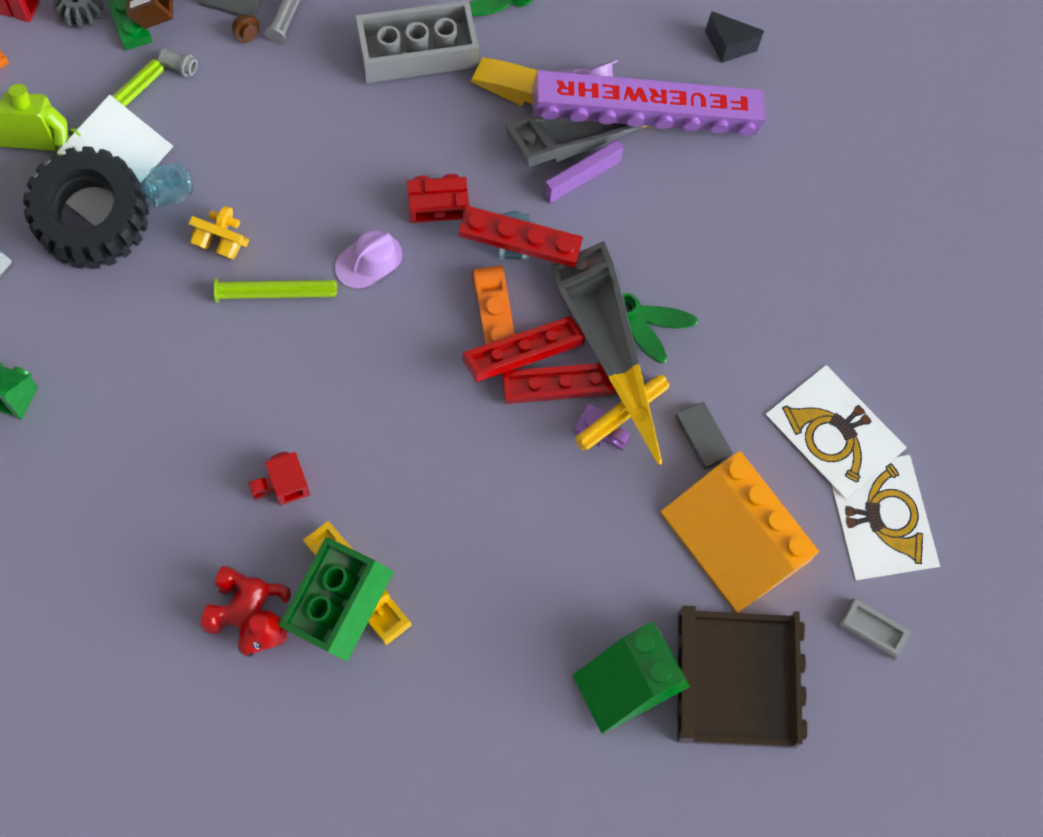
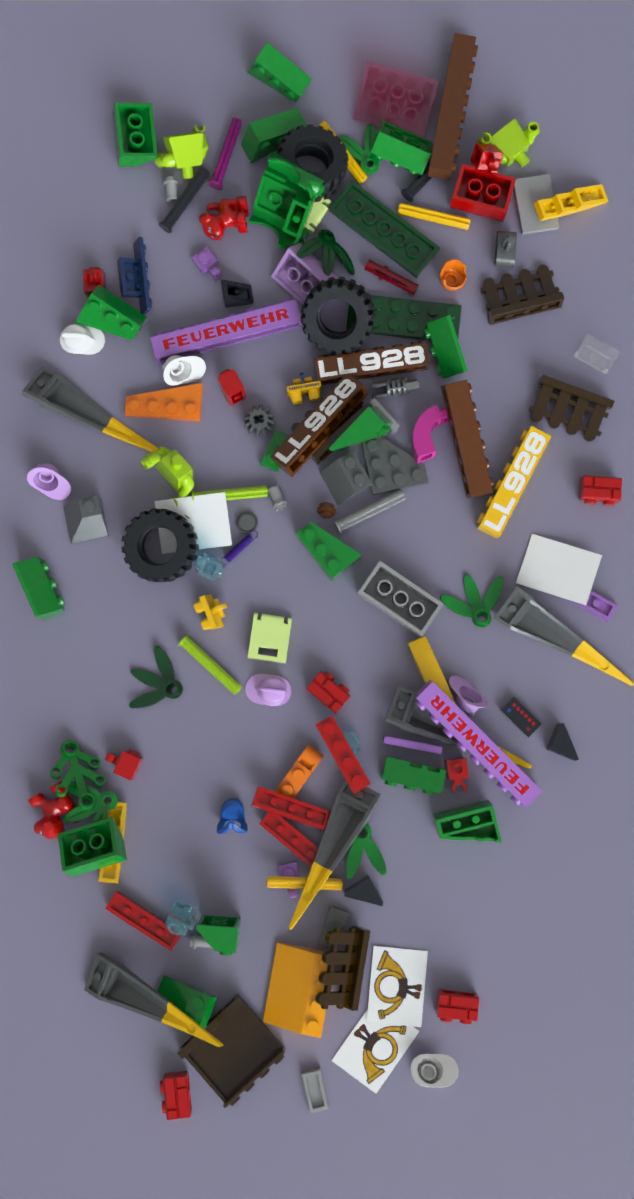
camera: 50 degrees right, 15 degrees up
none -> green plant [50,740,106,811]
none -> green plant [64,781,118,823]
none -> dark grey plate [84,953,224,1047]
none -> red plate [105,891,182,951]
none -> dark green plant [129,645,183,708]
none -> red brick [160,1071,192,1120]
none -> clear light blue brick [164,900,197,936]
none -> light grey pin [190,933,213,949]
none -> green slope [196,915,241,956]
none -> blue piece [217,798,248,834]
none -> dark purple piece [219,530,258,566]
none -> dark grey piece [236,512,258,534]
none -> yellowish green container [248,613,292,663]
none -> green wedge [296,522,362,581]
none -> dark brown fence [315,926,370,1011]
none -> black slope [344,876,383,906]
none -> green wedge [381,756,446,795]
none -> white piece [410,1054,459,1087]
none -> green wedge [432,800,502,843]
none -> red brick [436,989,479,1024]
none -> red brick [444,757,469,793]
none -> black tile [500,697,541,738]

